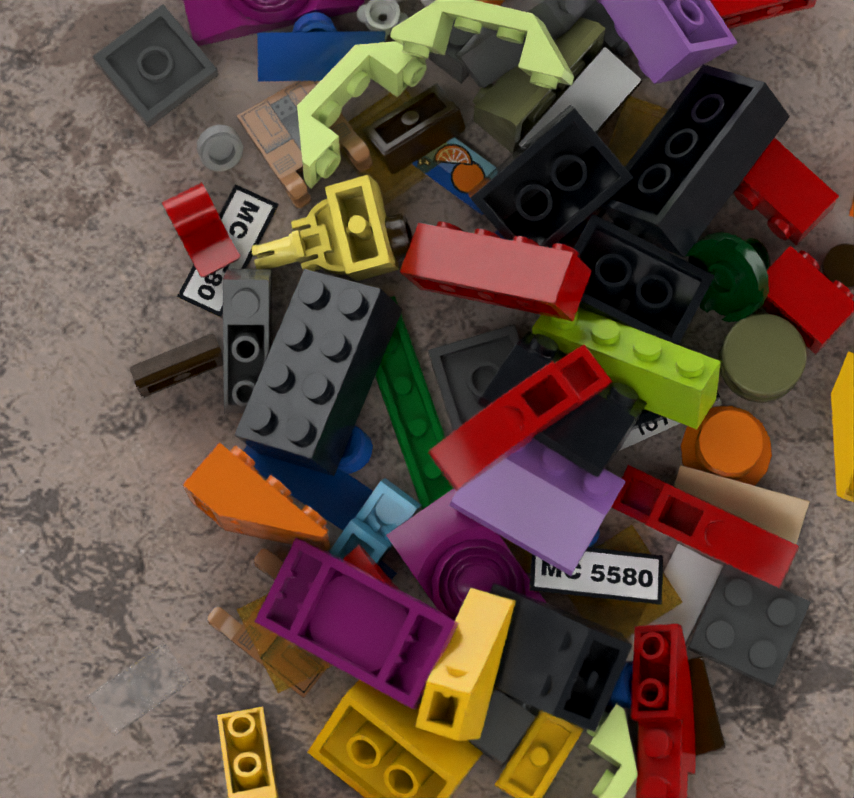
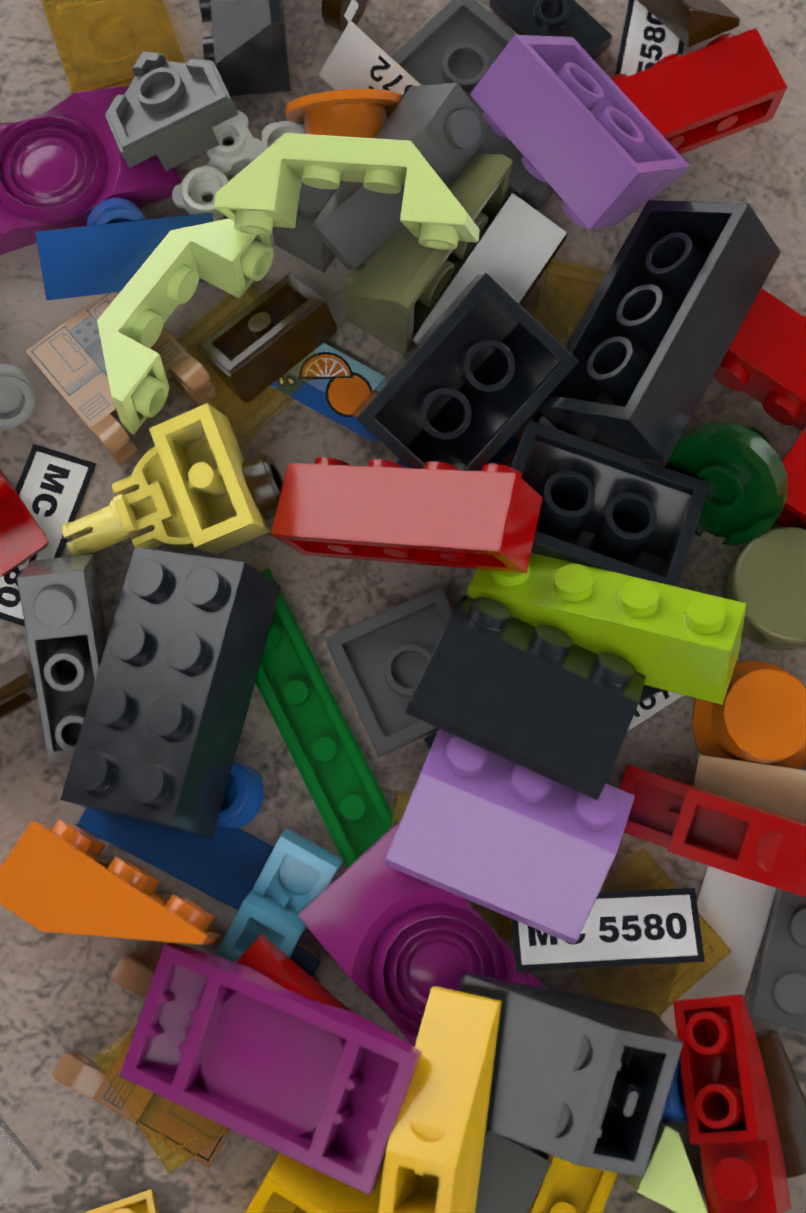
camera: 10 degrees left, 0 degrees up
red slope [428,344,612,491] -> none

